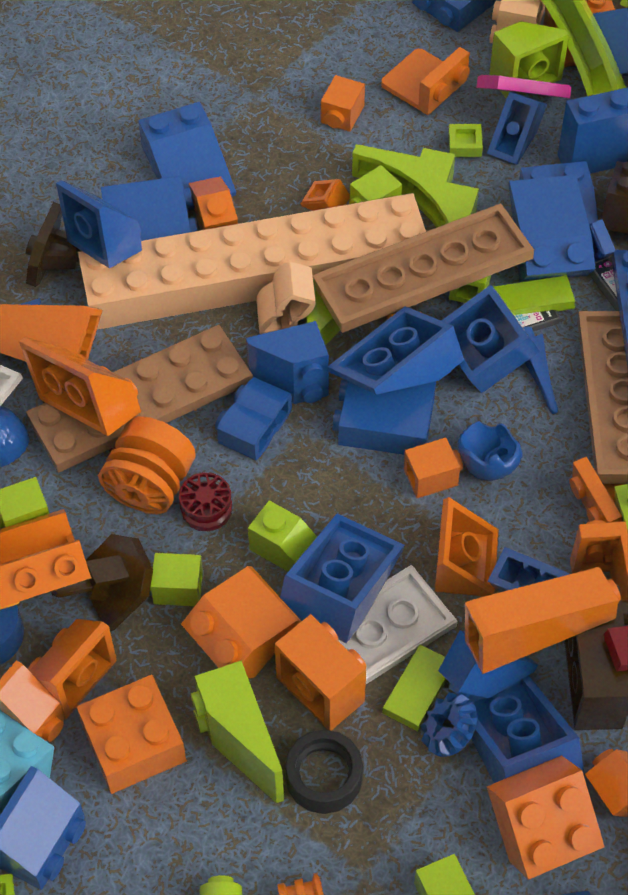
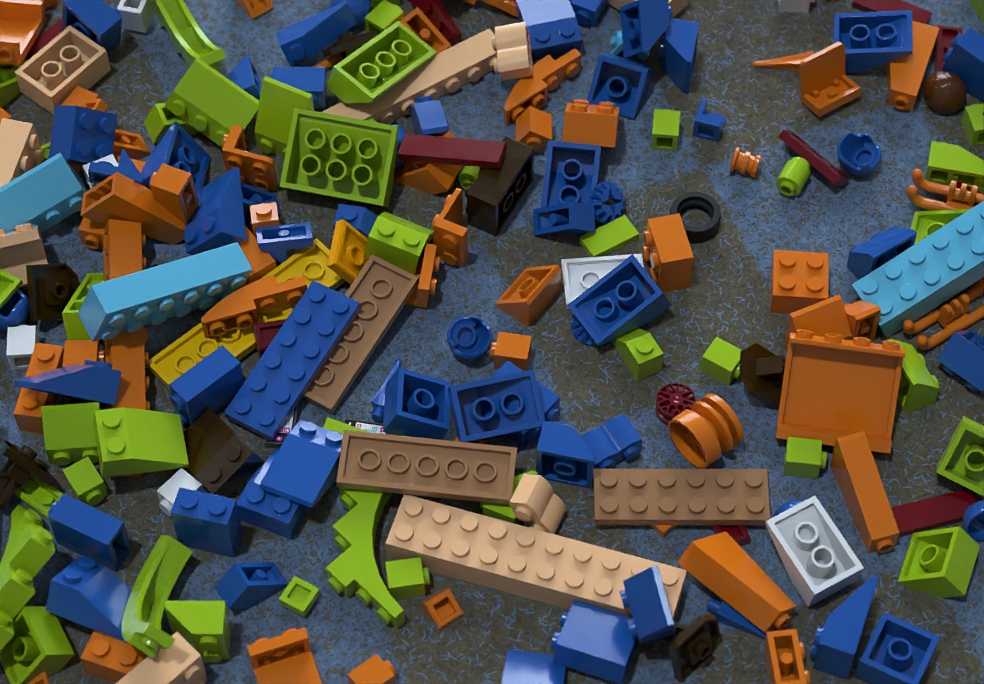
camera: 150 degrees left, 0 degrees up
orange slope [19,337,141,436] -> none
orange slope [181,566,301,678] -> none
orange slope [189,176,238,230] -> none
lime slope [190,660,284,803] -> none
orange slope [465,567,621,674] -> none
dark pink tile [476,75,572,98] -> none
blue arch [488,547,570,592] -> none
blue tile [589,219,616,262] -> none

